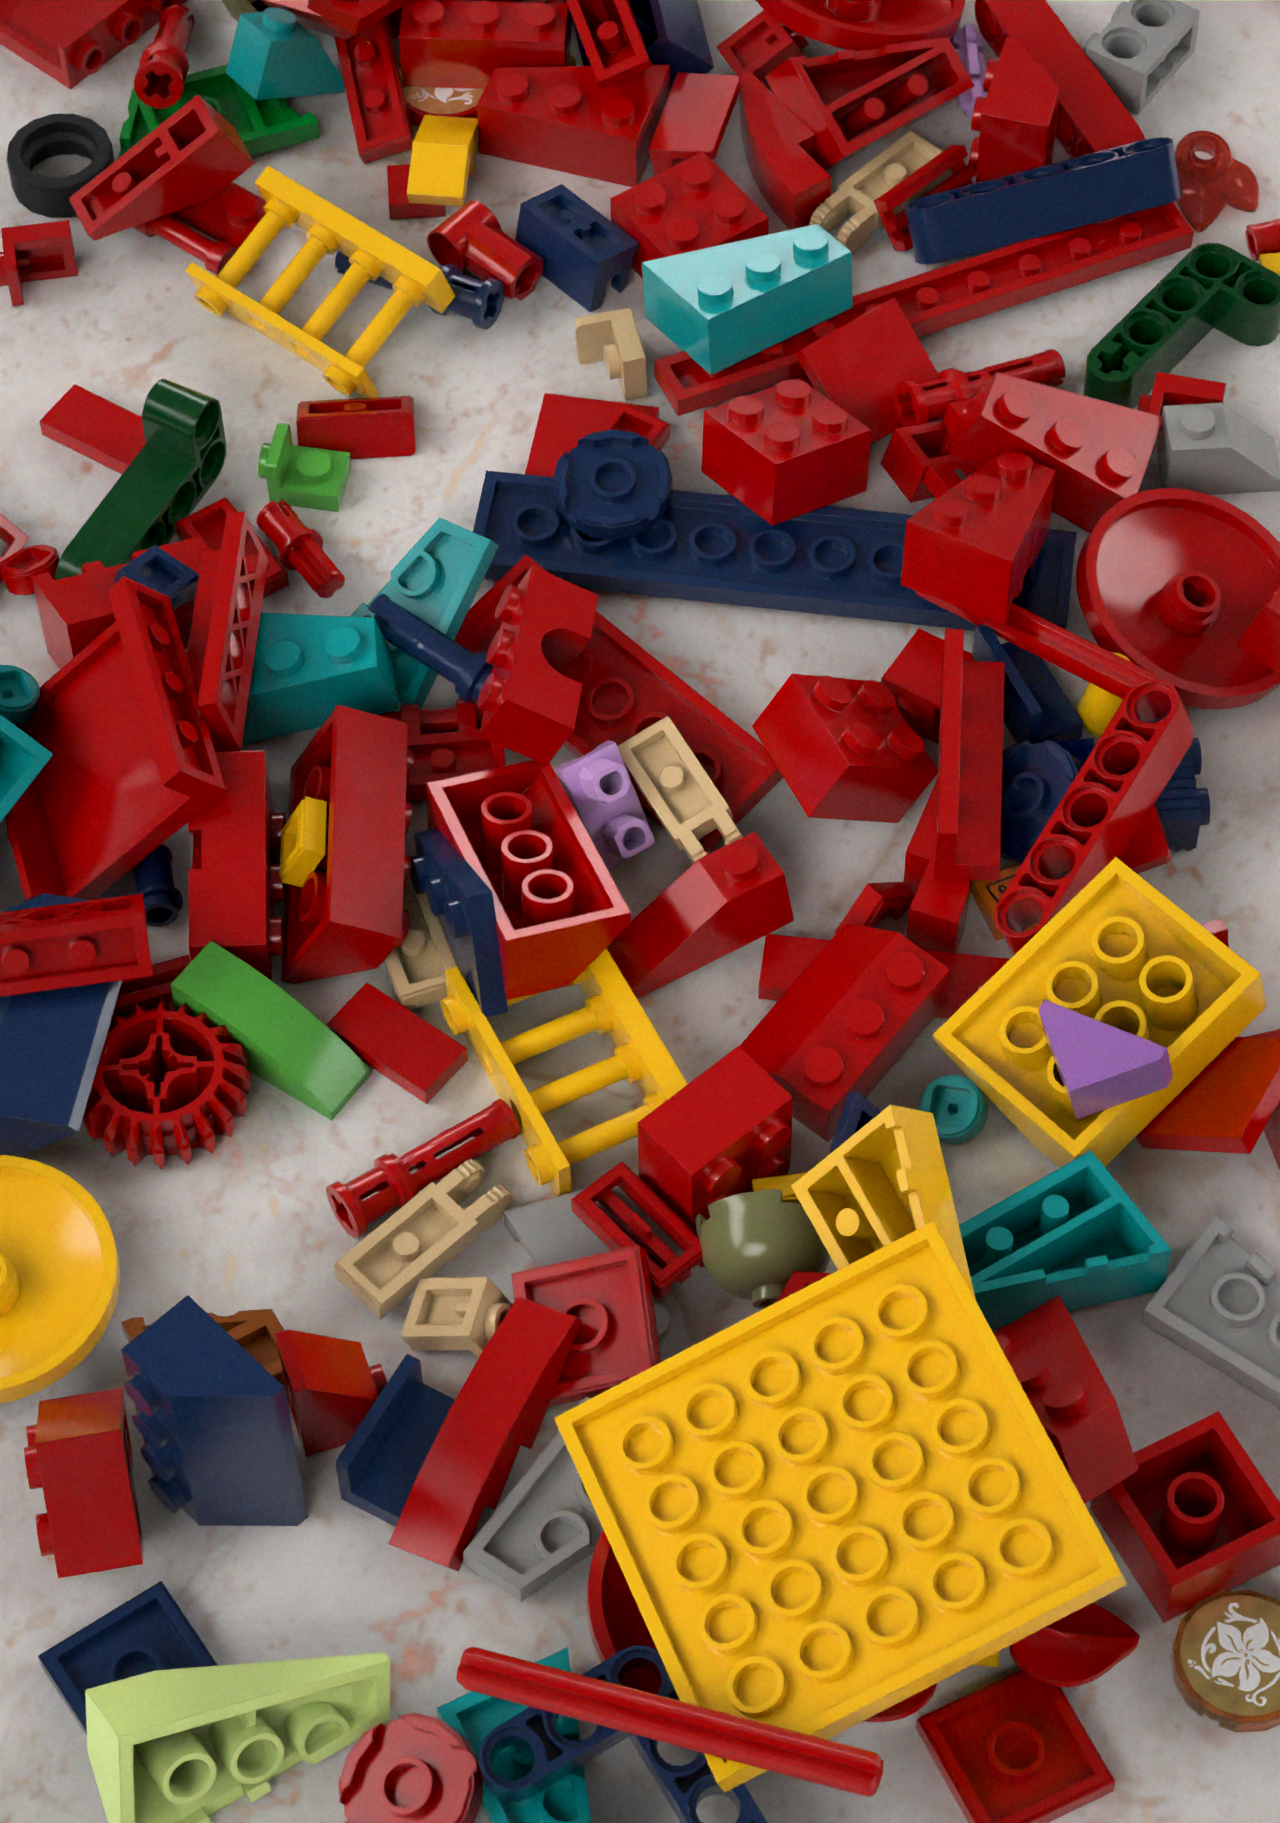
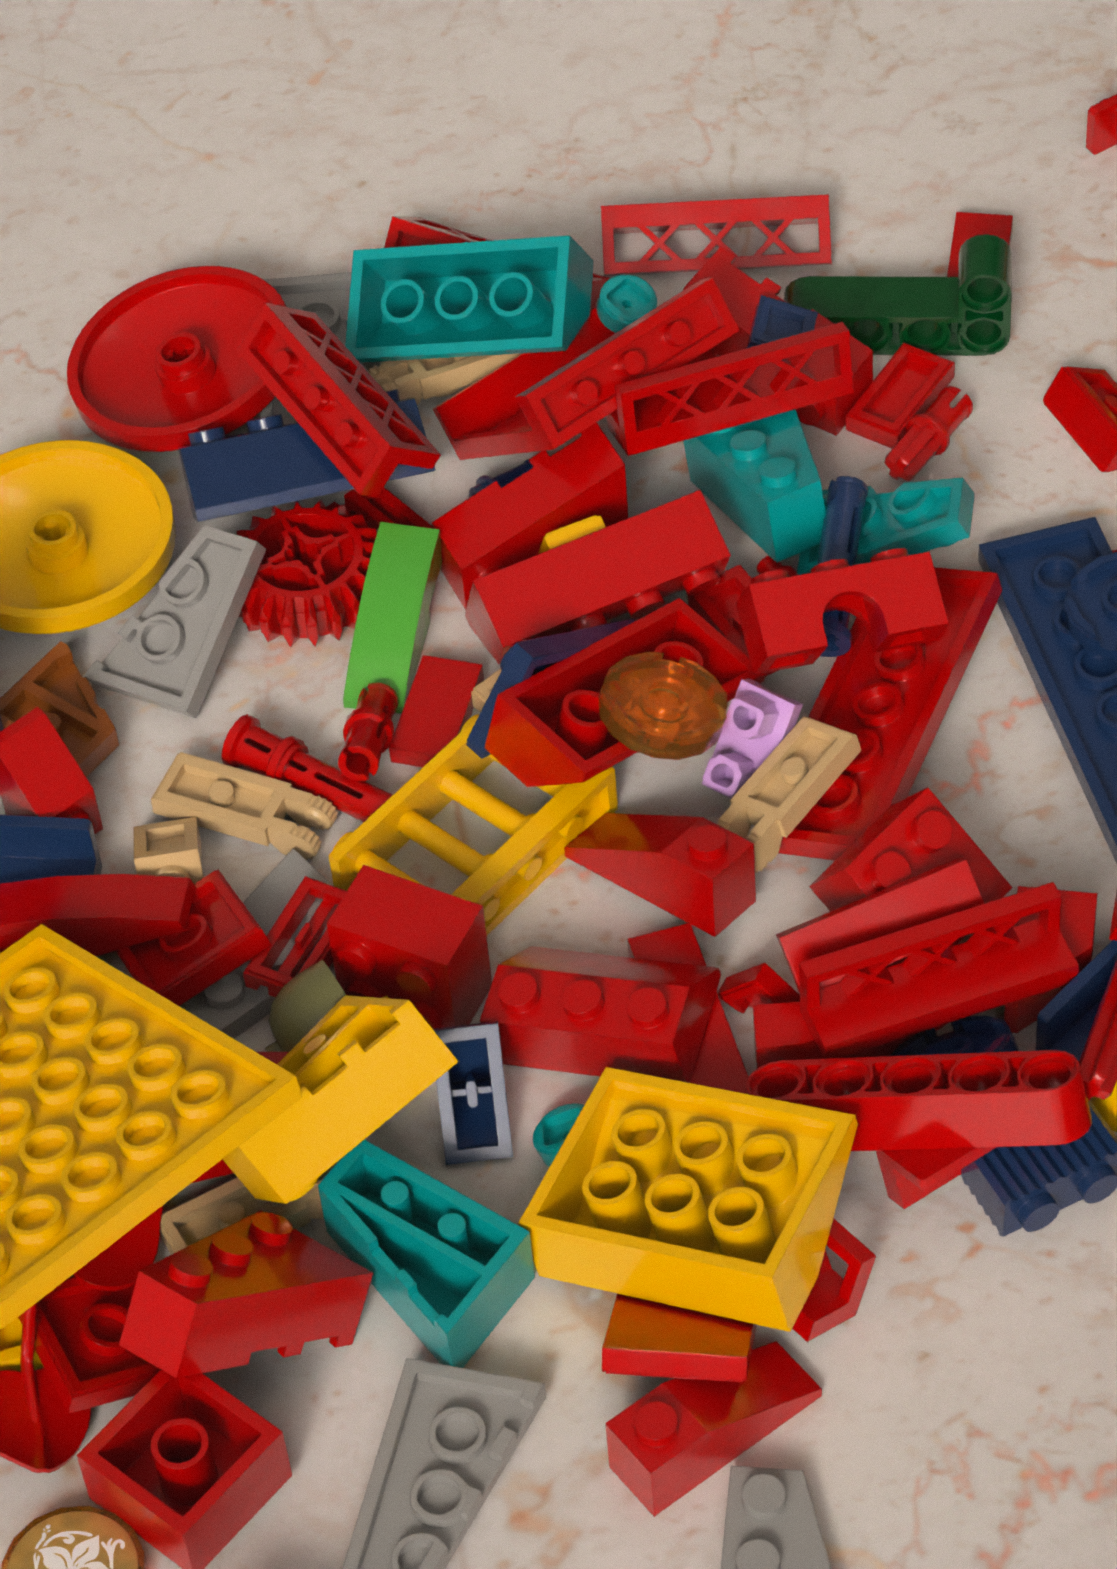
camera: 70 degrees right, 5 degrees down
red tile [1,545,60,595] -> none
bright green bracket [258,423,351,512] -> none
medium lavender slope [1038,999,1173,1119] -> none
none -> light grey wing [83,525,266,718]
none -> red pin [338,683,399,781]
none -> clear orange tile [598,652,728,760]
none -> red tile [776,856,984,993]

